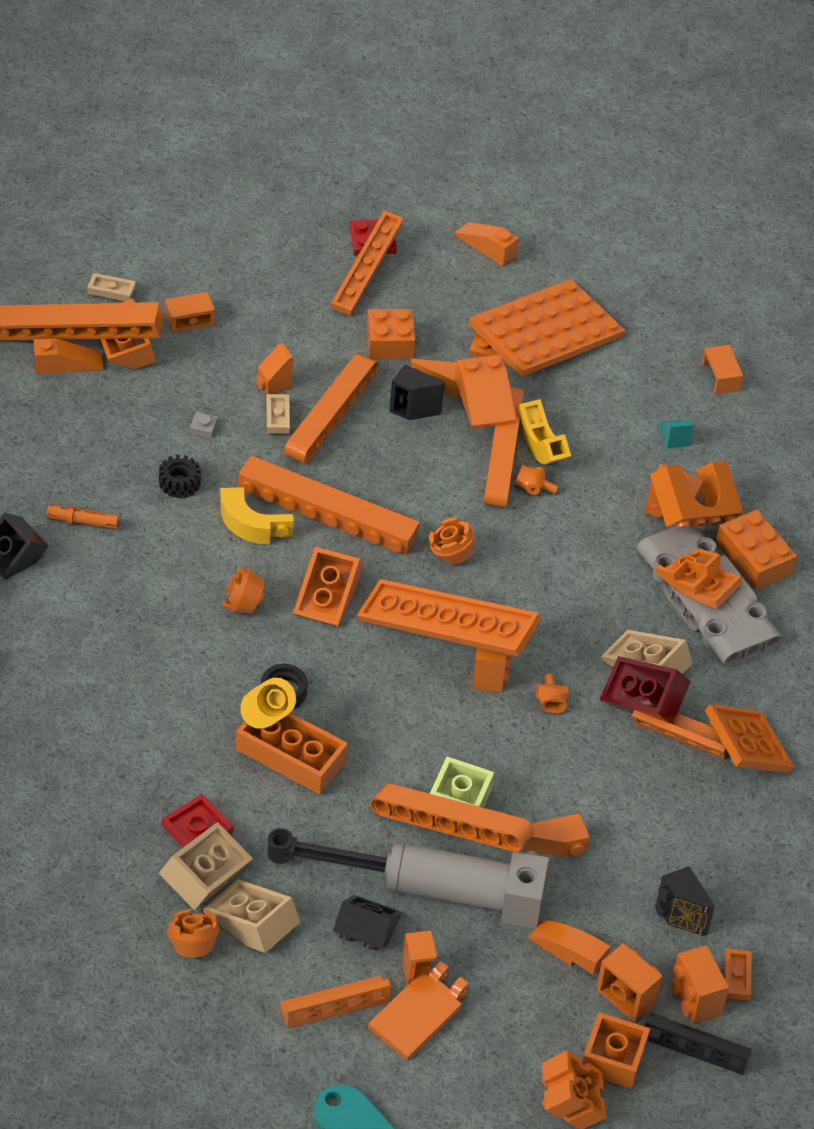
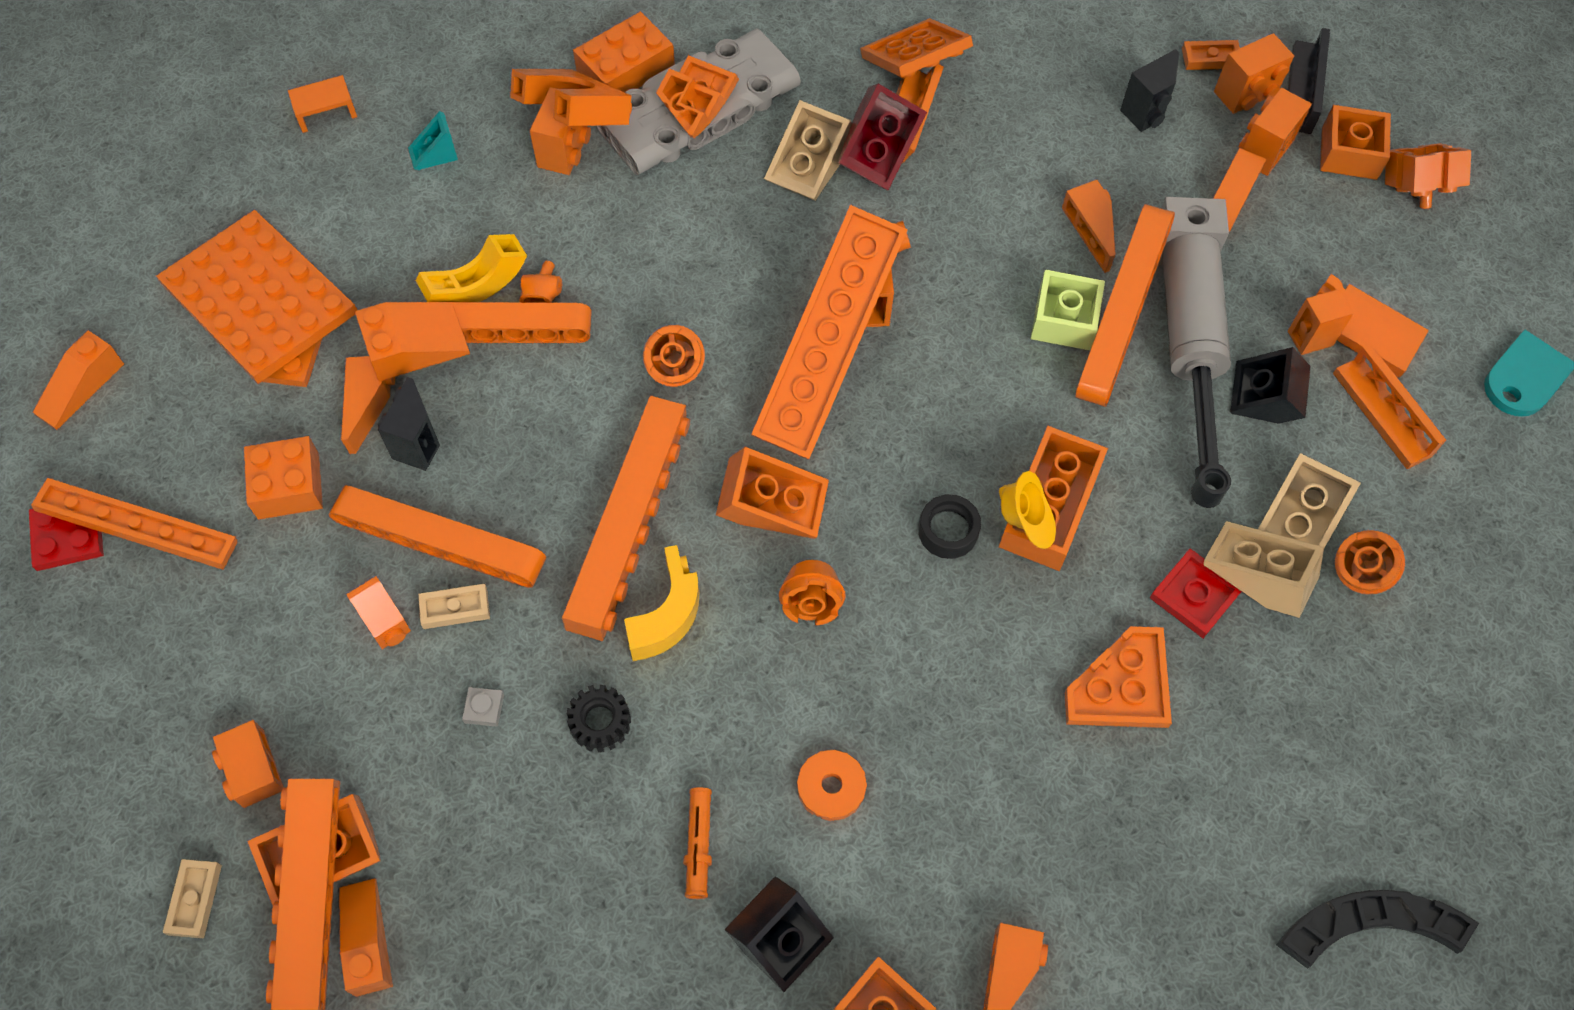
camera: 95 degrees left, 15 degrees up
none -> orange tile [797,750,867,821]
none -> orange plate [1065,626,1172,728]

